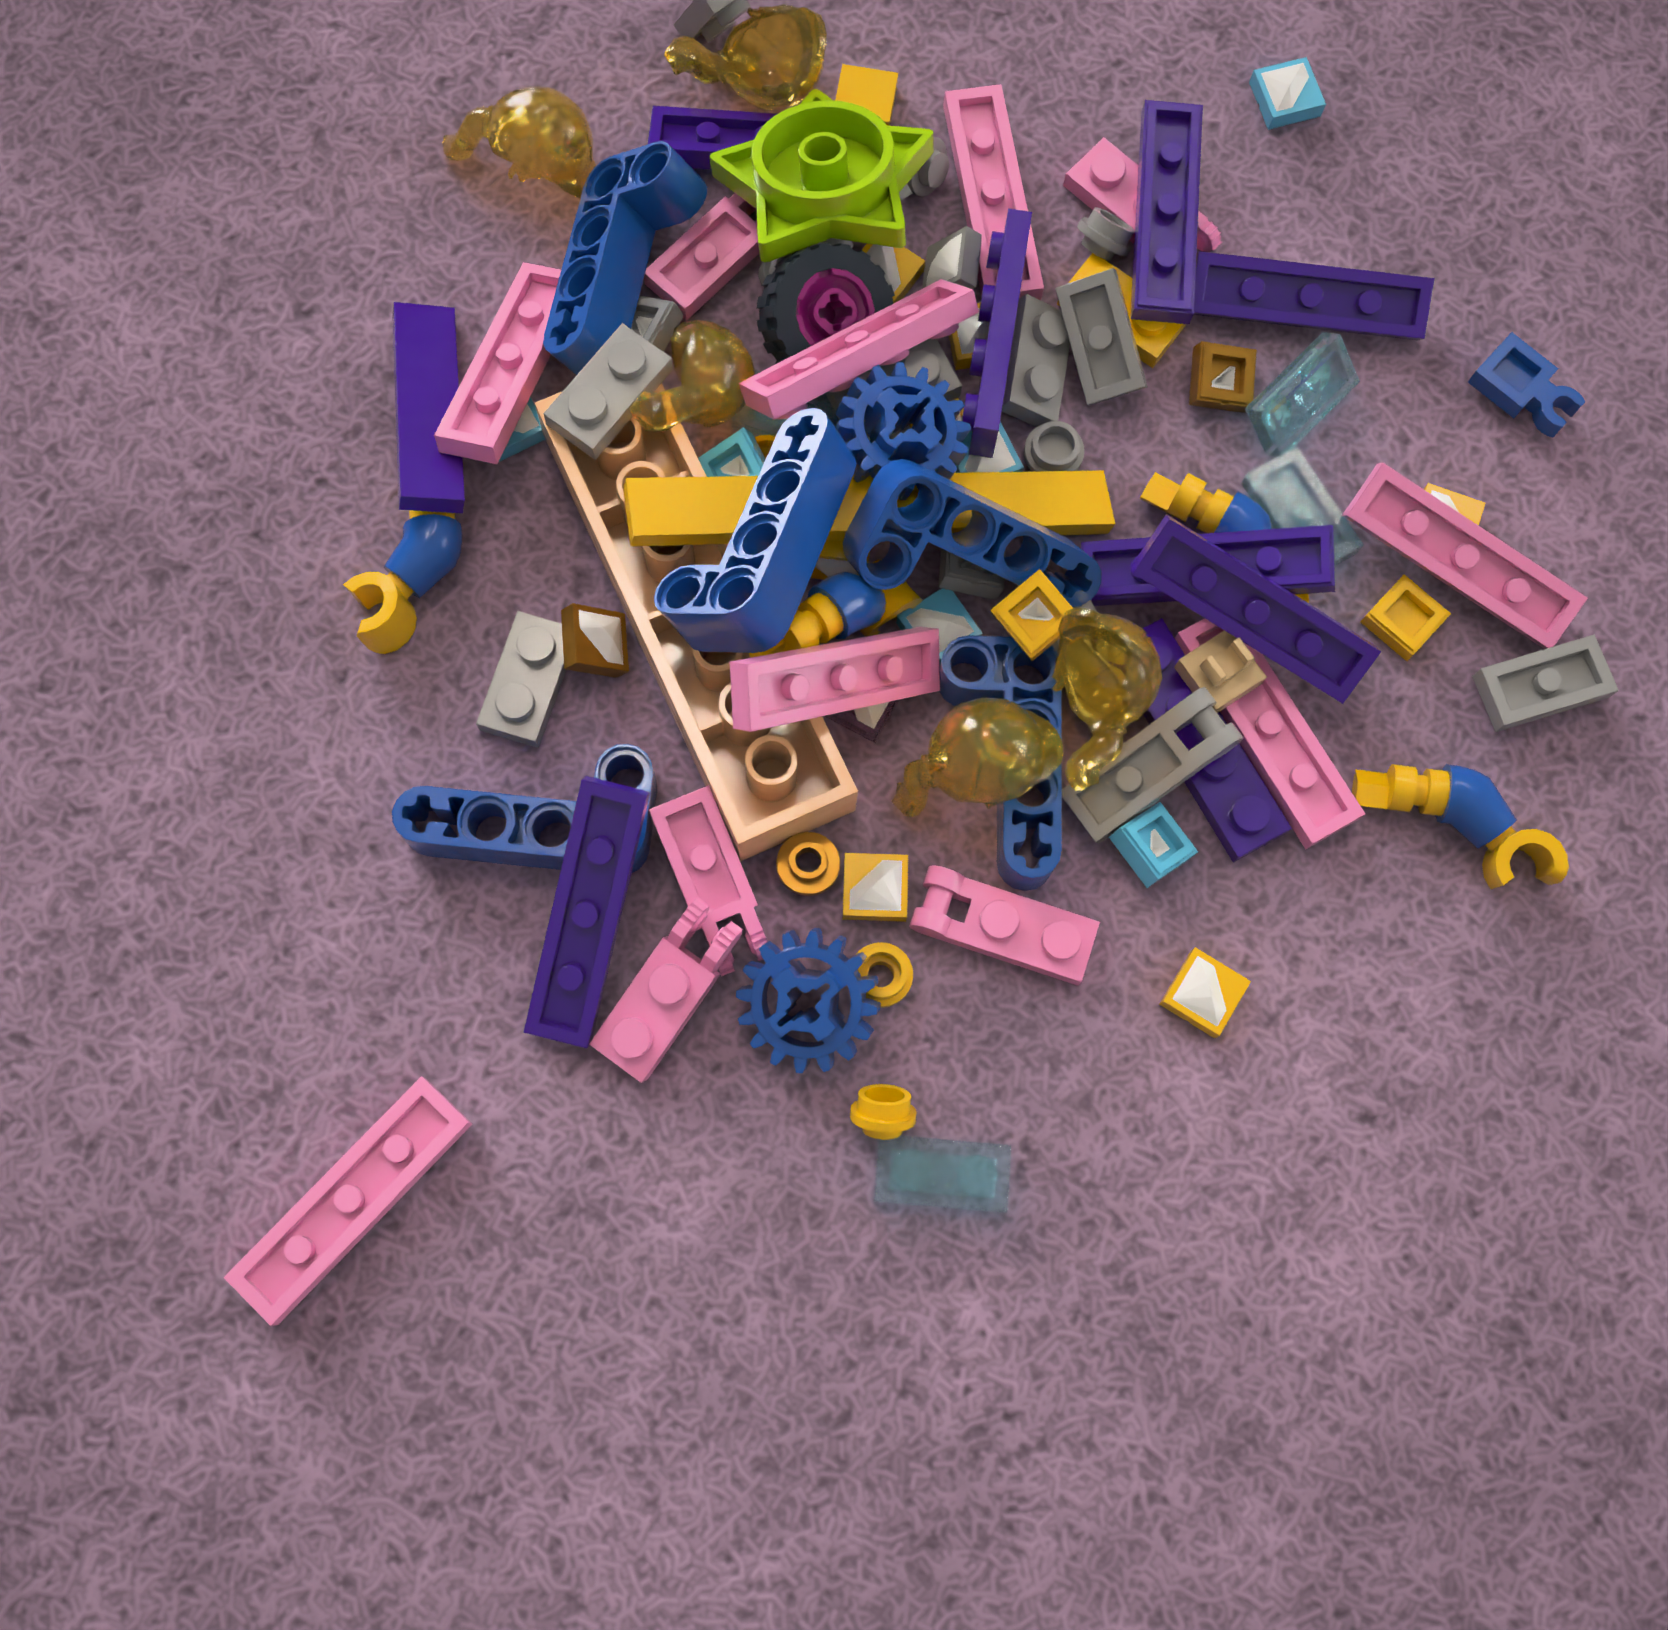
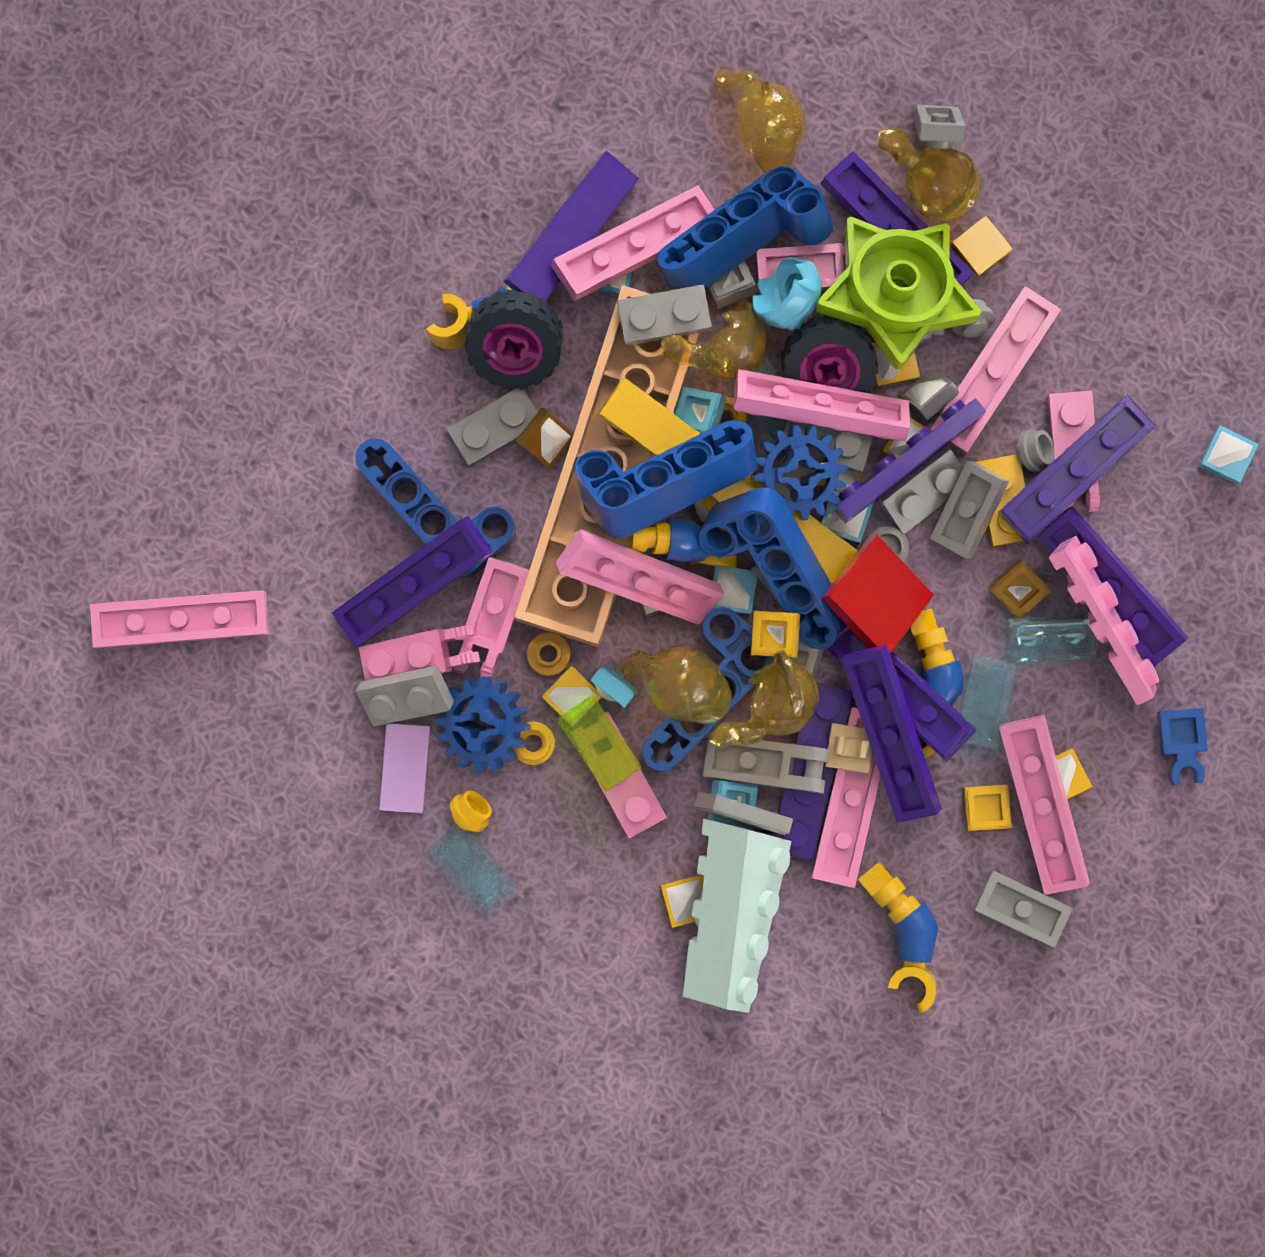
camera: 50 degrees right, 10 degrees up
none -> light grey plate [355,665,454,726]
none -> lavender tile [379,723,431,814]
none -> black wheel [465,290,563,390]
none -> clear neon green tile [556,695,642,792]
none -> medium azure tile [590,665,639,708]
none -> light aqua wedge [683,819,792,1013]
none -> light grey tile [694,792,793,835]
none -> medium azure hair [753,257,821,330]
none -> red tile [821,534,934,653]
none -> bright pink wing [1048,536,1159,705]

